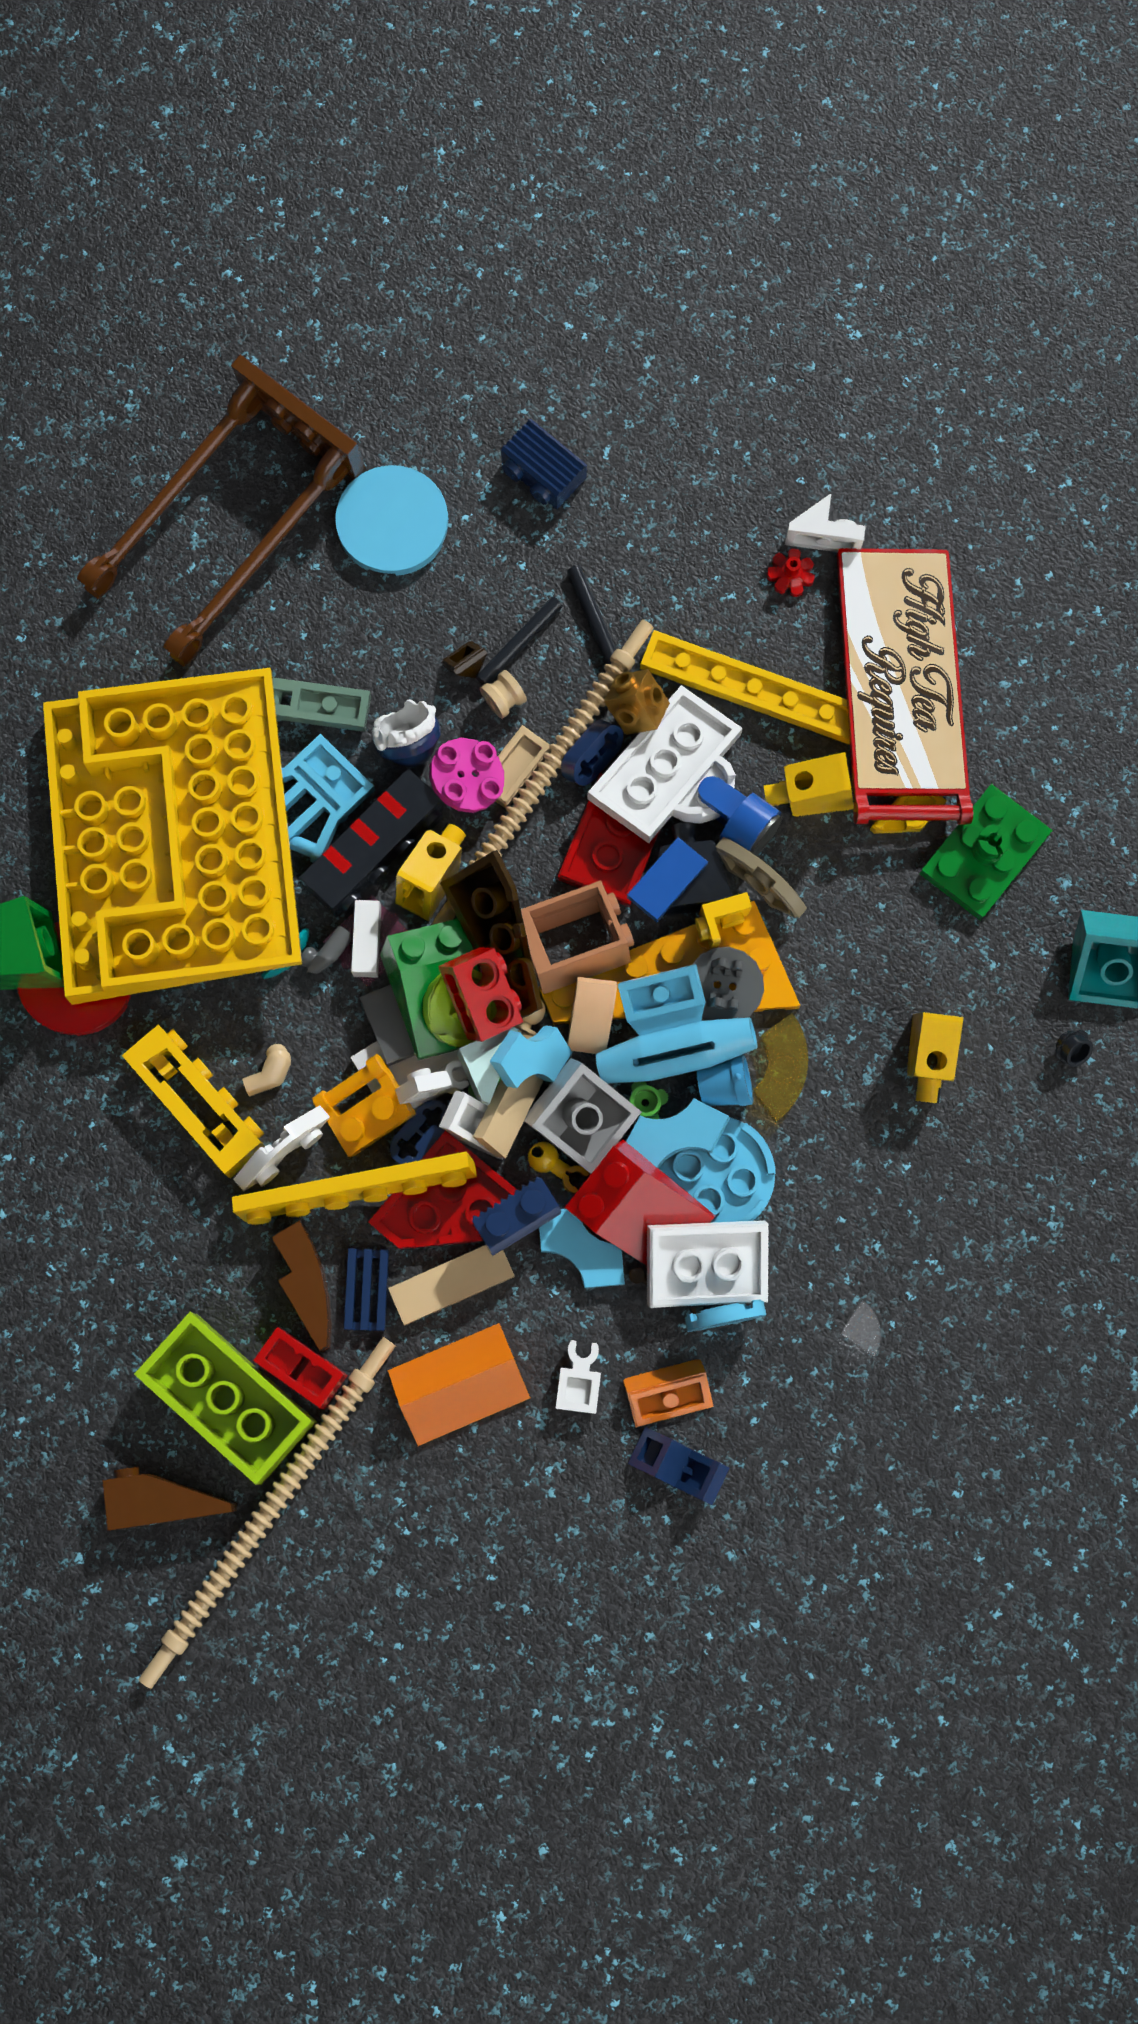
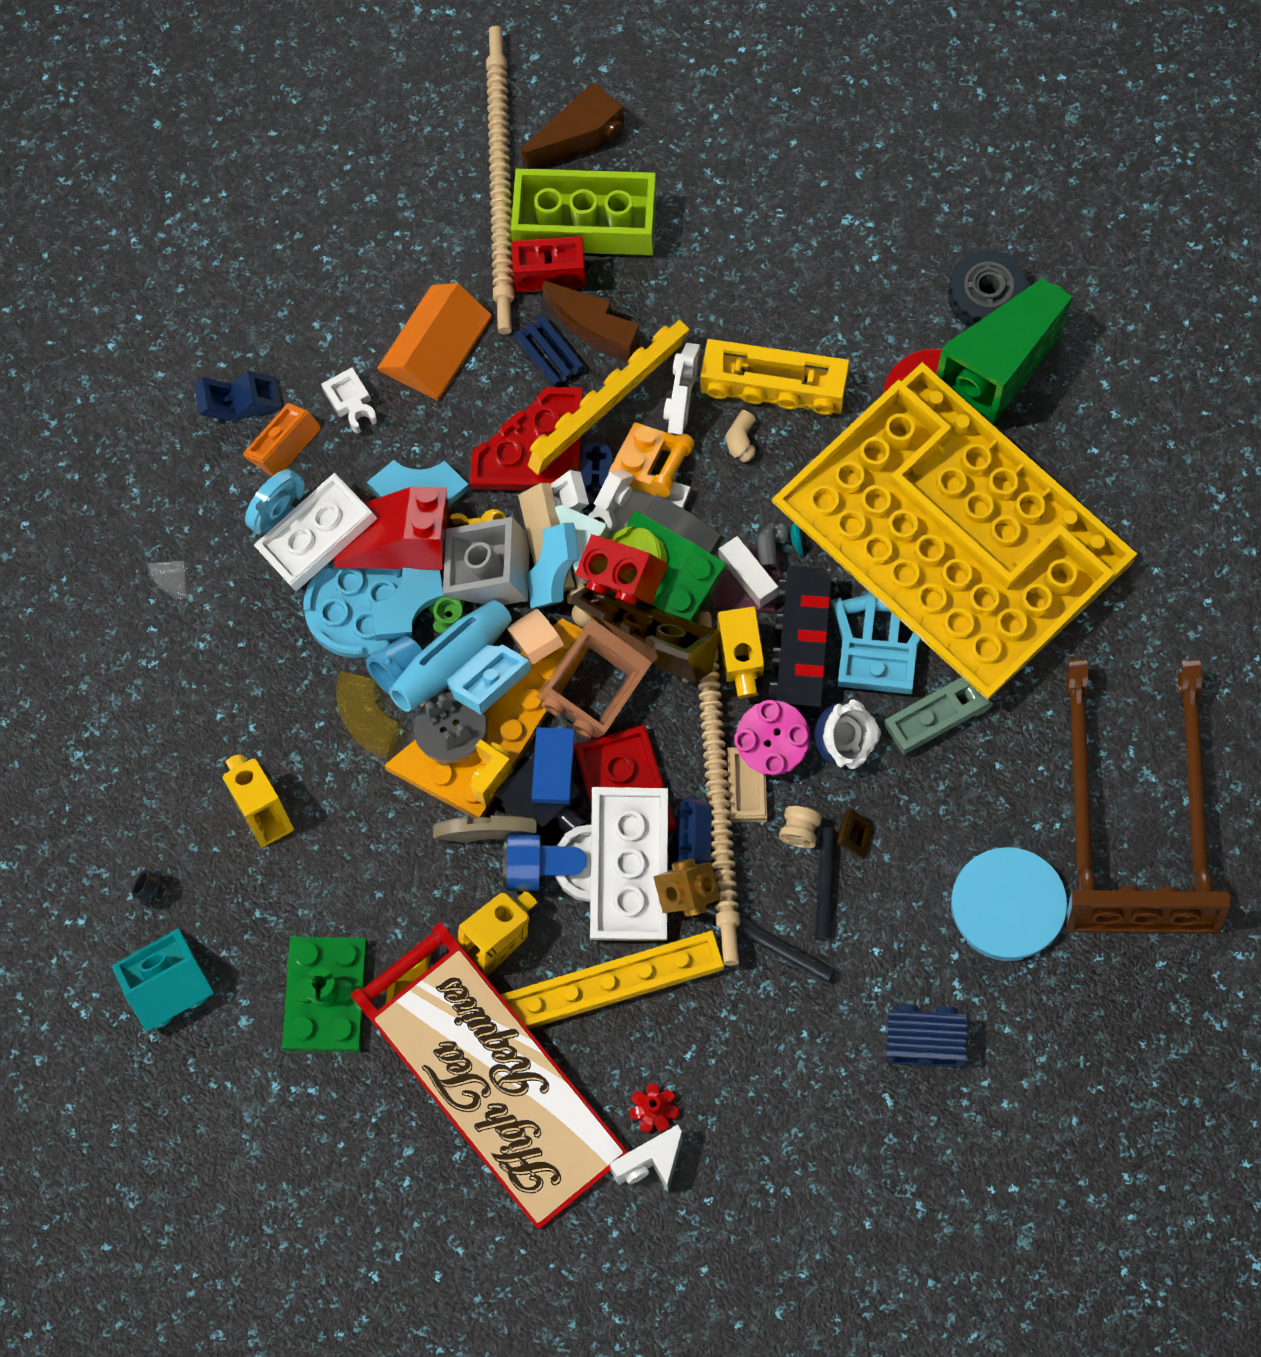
camera: 150 degrees right, 10 degrees down
tan tile [388,1245,515,1326] -> none
dark blue brick [472,1177,561,1256] -> none

